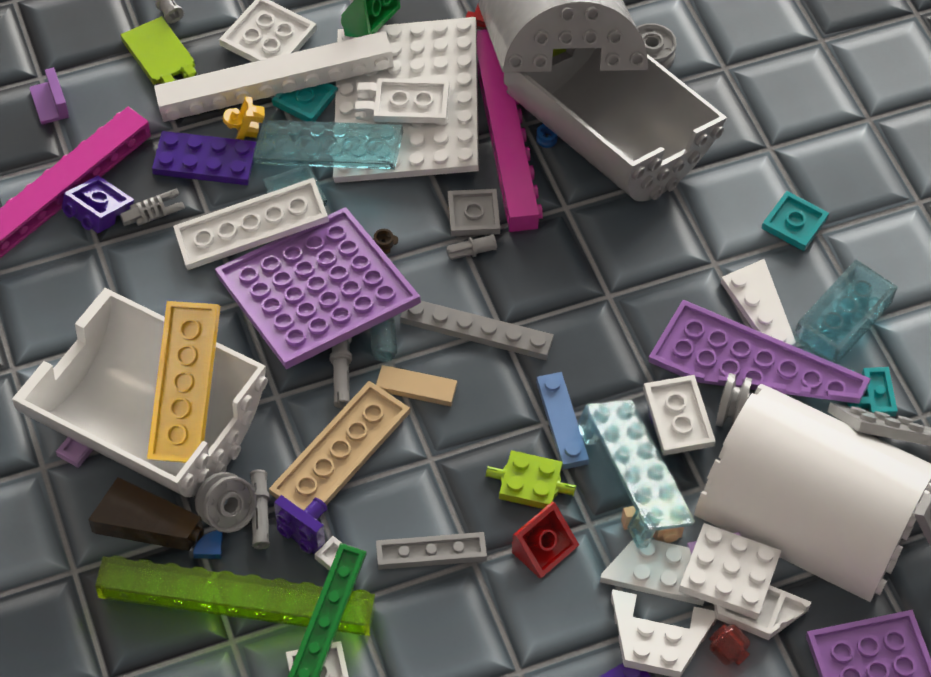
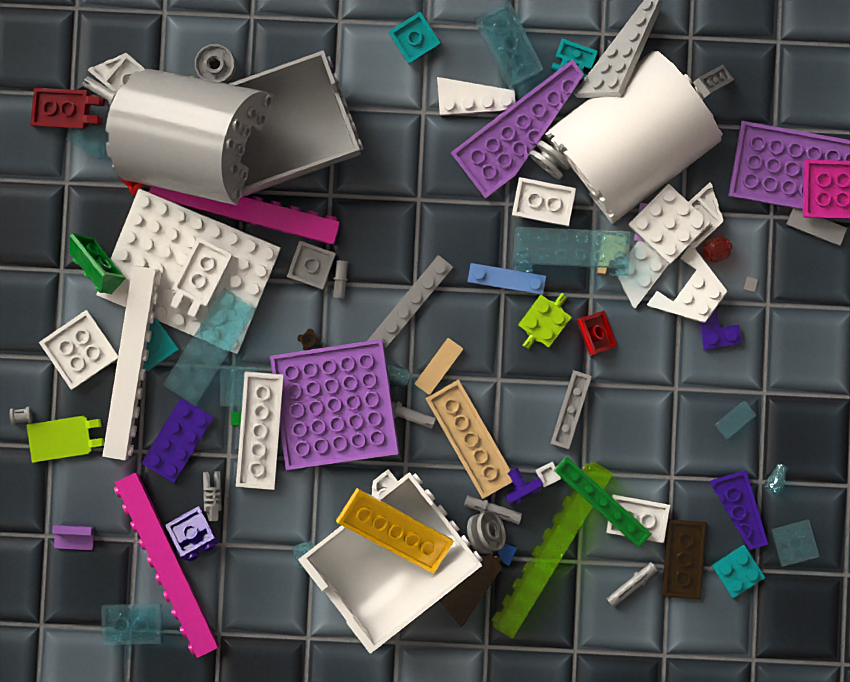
camera: 65 degrees left, 30 degrees up
yellow hips [222,97,265,140] -> none

